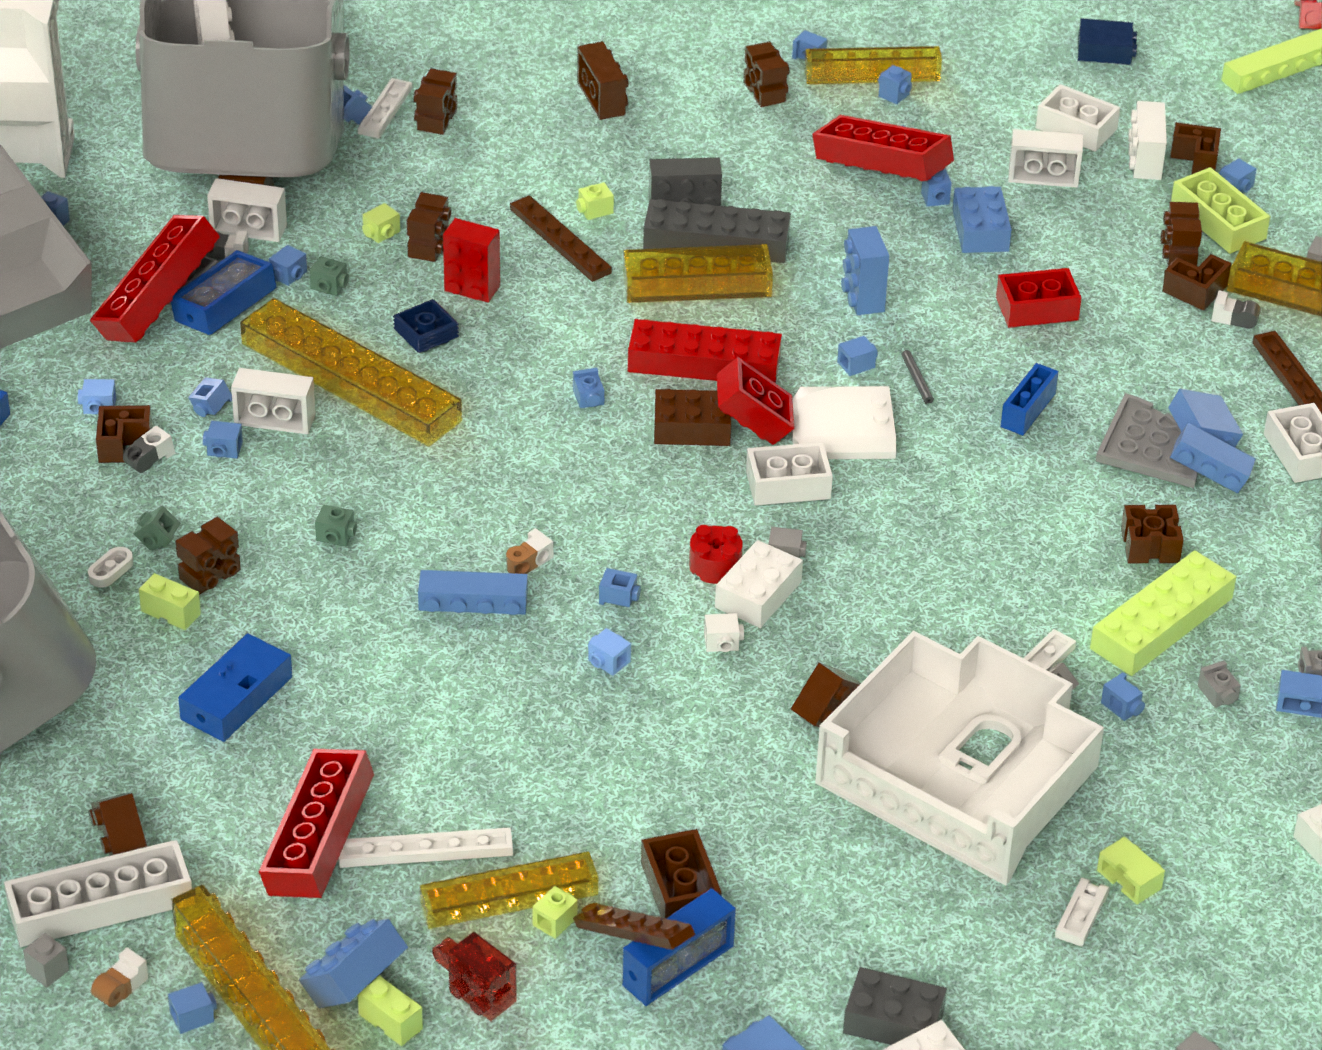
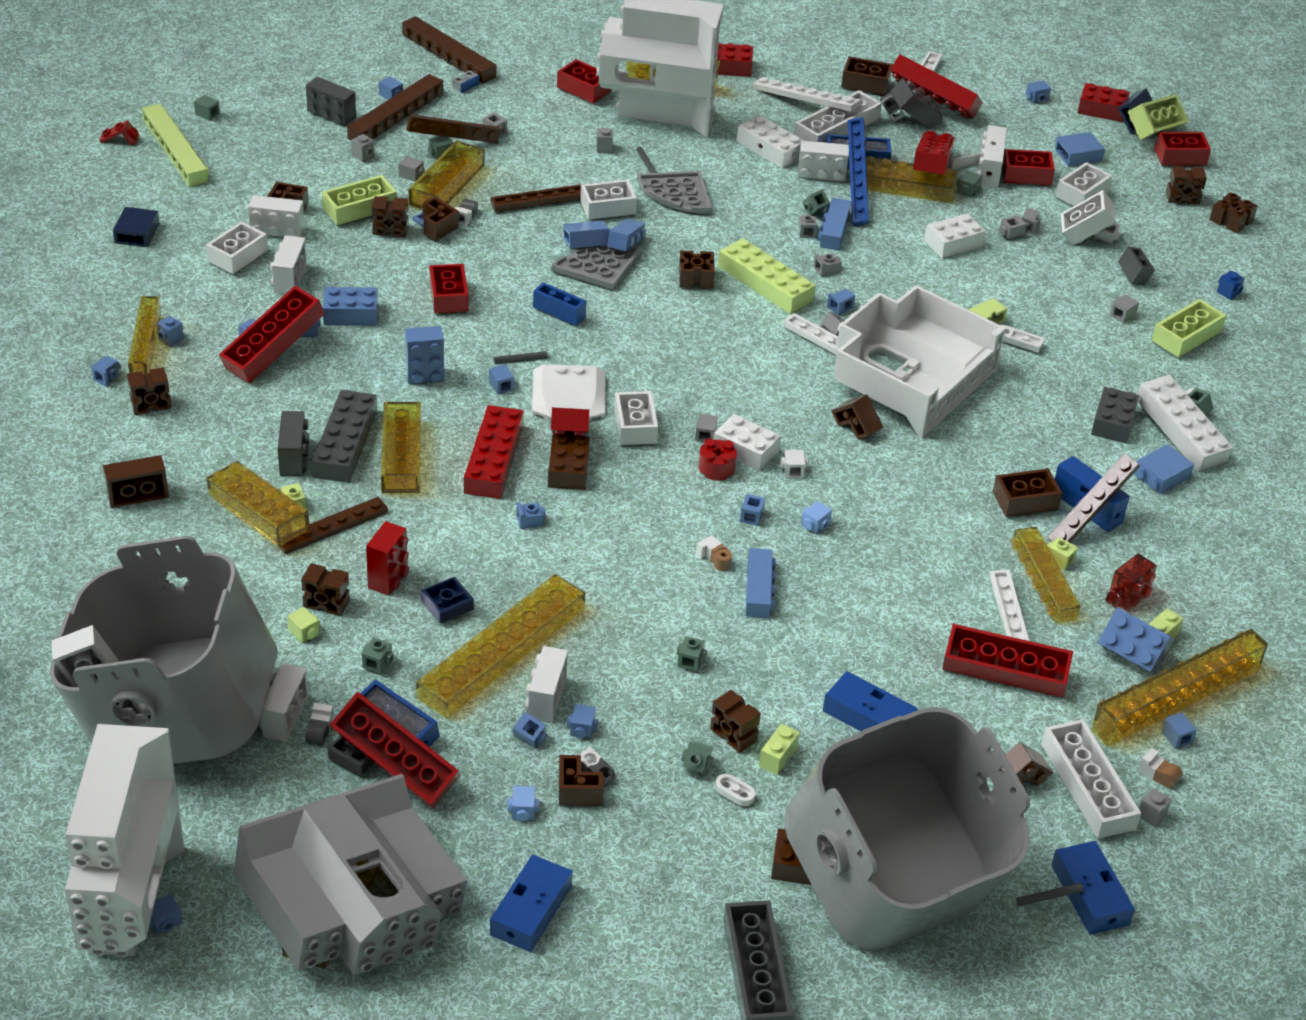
camera: 90 degrees left, 0 degrees up
medium blue brick [269,245,307,286] -> none
medium blue brick [1219,158,1257,193] -> none
none -> clear yellow brick [206,461,310,546]

